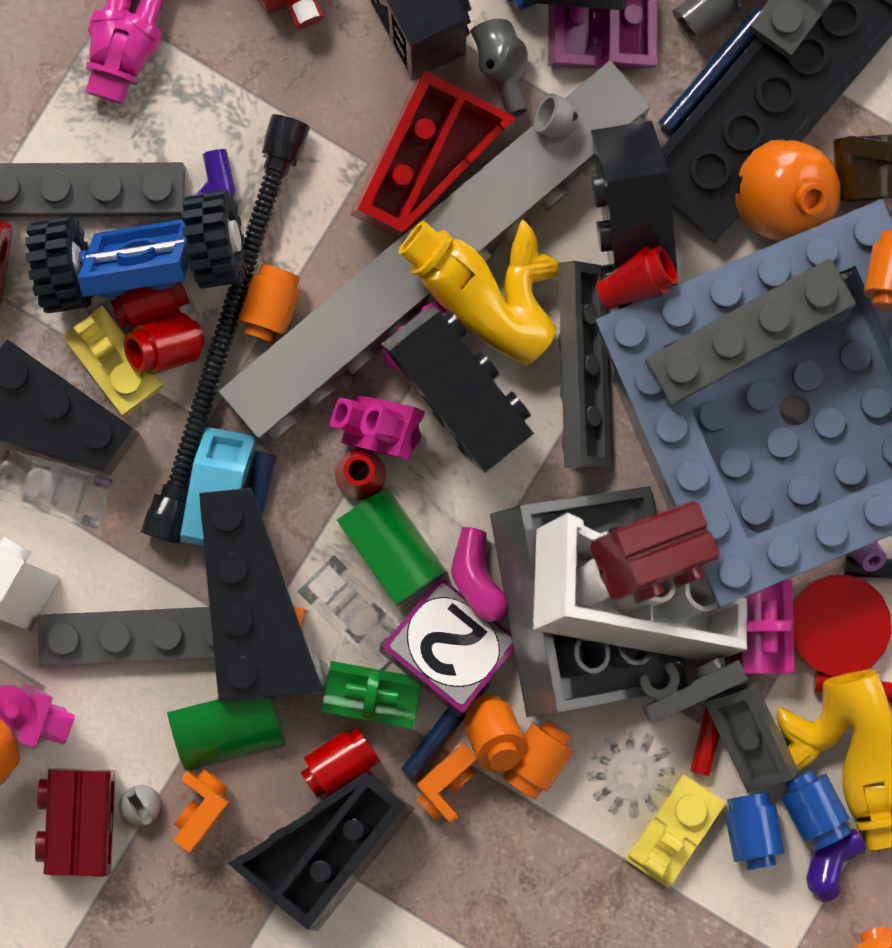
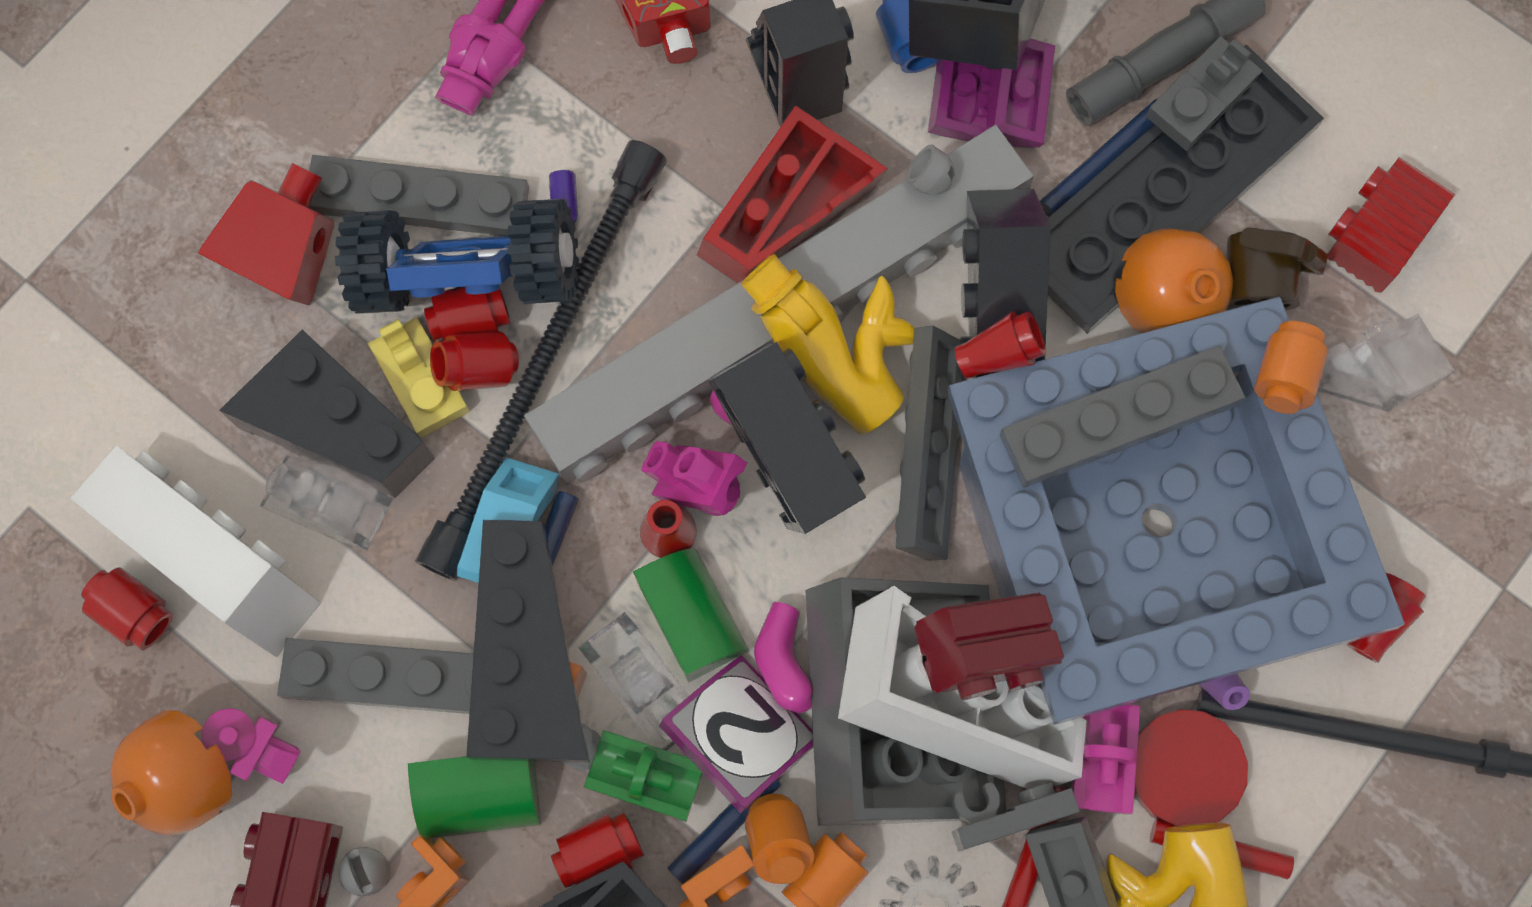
camera: 10 degrees right, 10 degrees down
orange brick [237,264,301,344] -> none
dark grey piece [470,19,528,117] -> none

